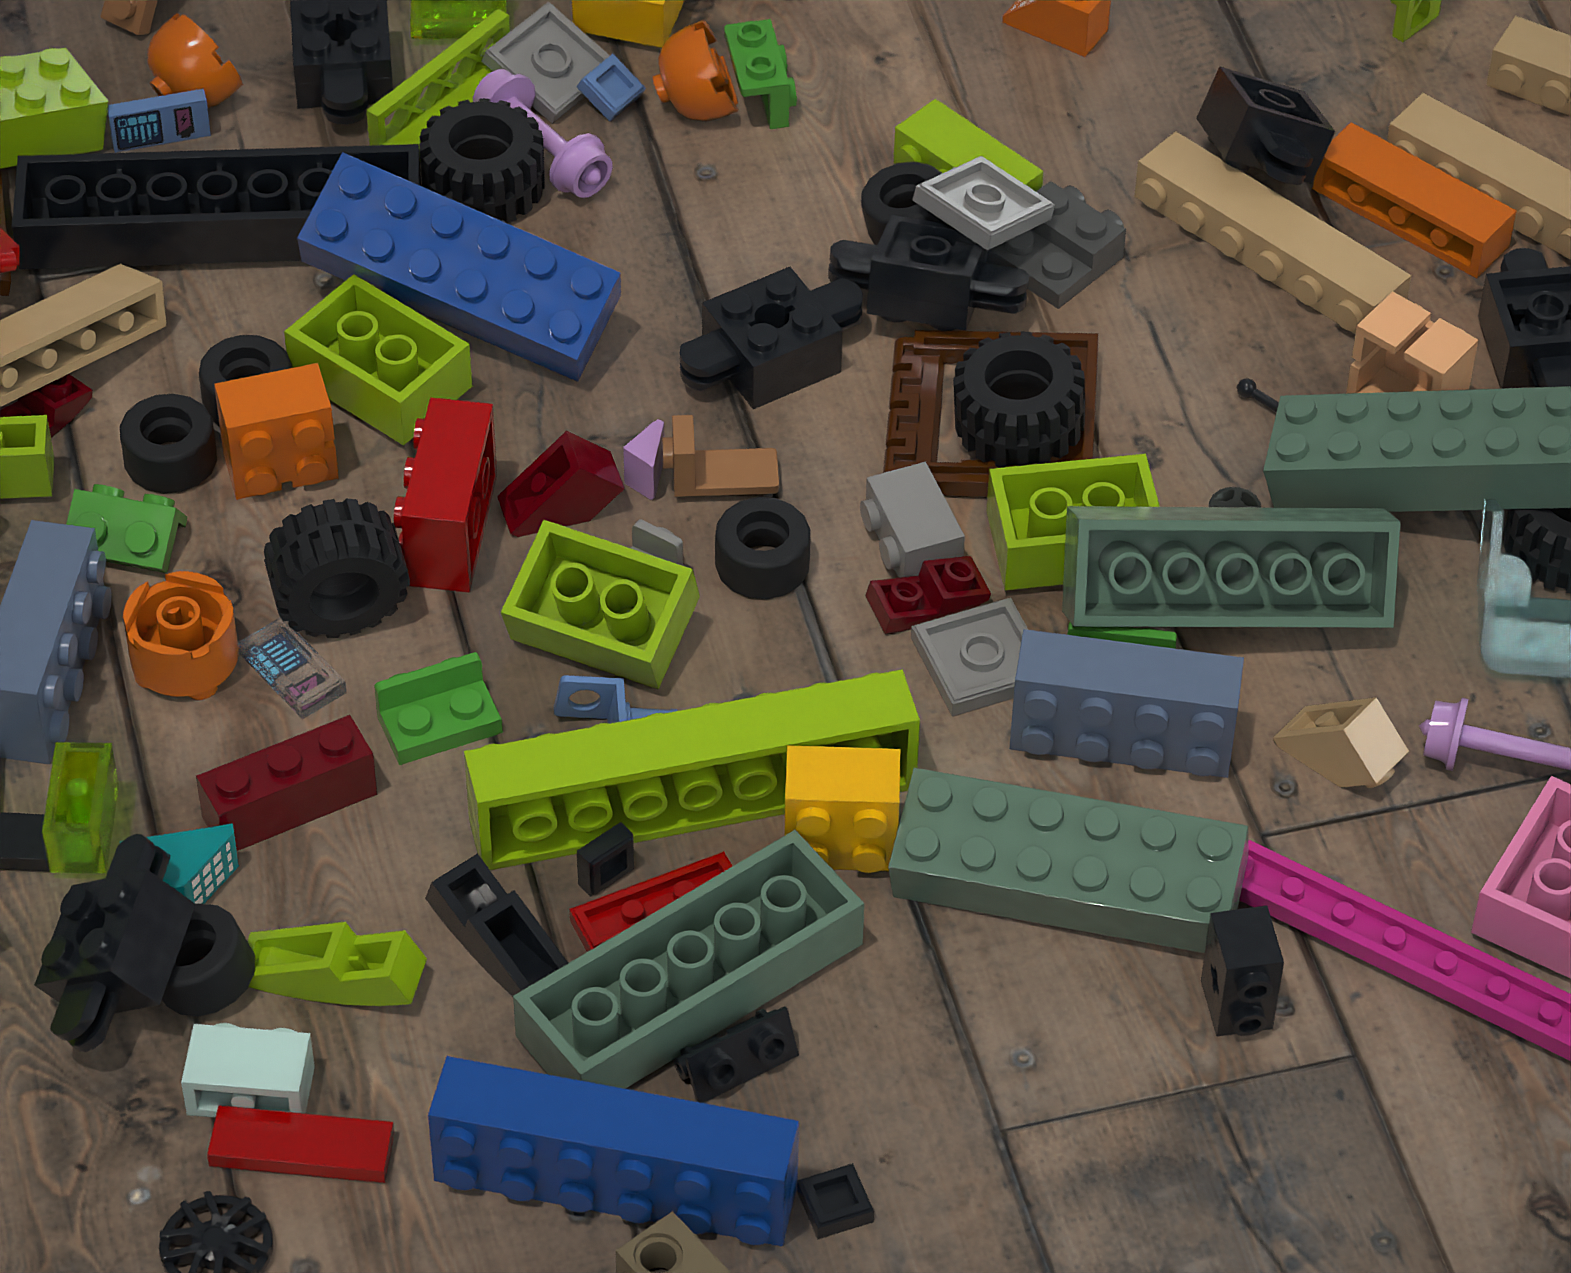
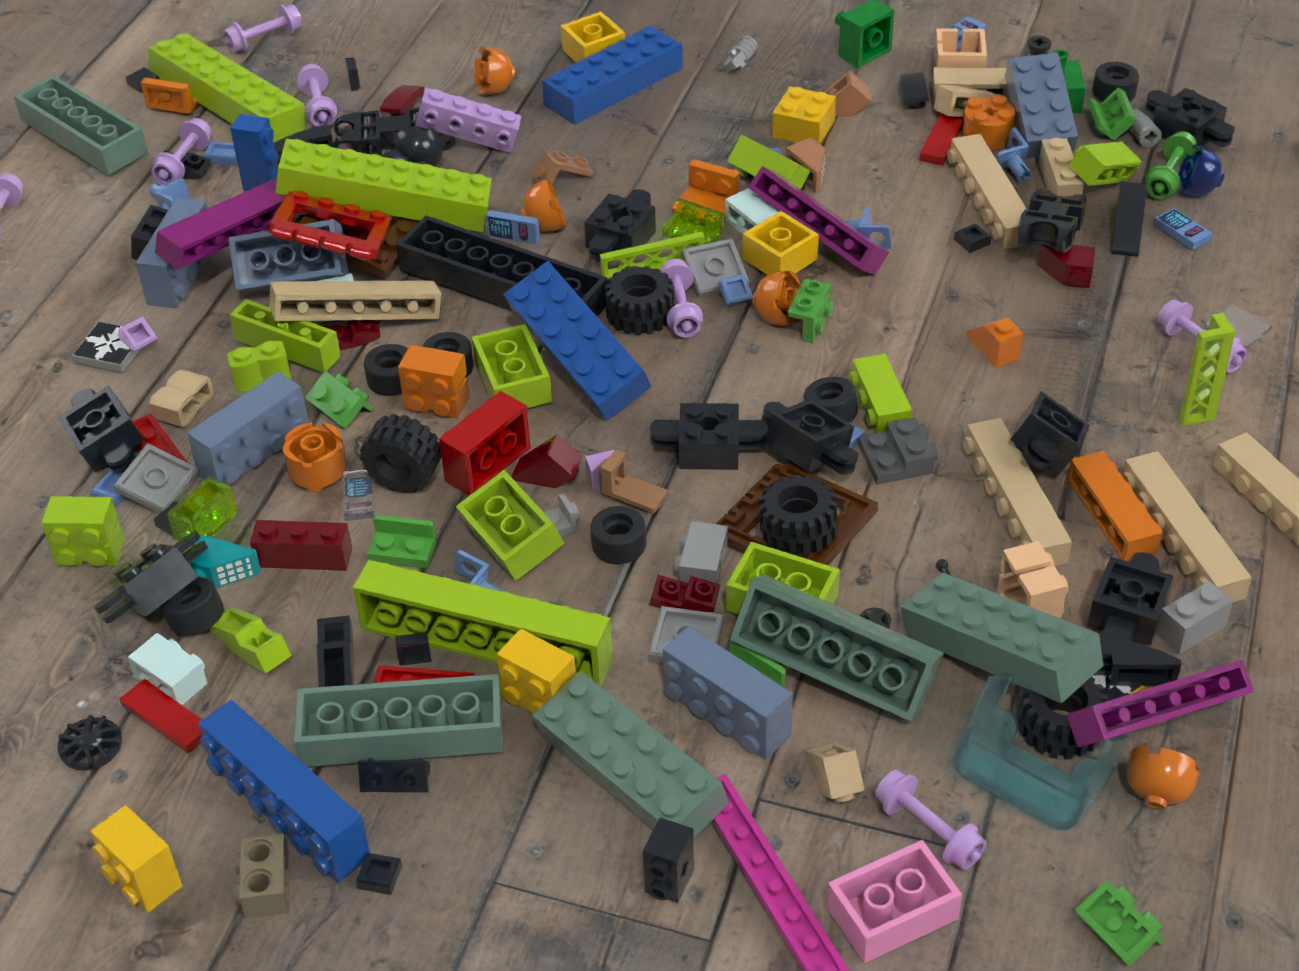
camera: 35 degrees right, 5 degrees down
light grey tile [913,156,1055,250] -> none

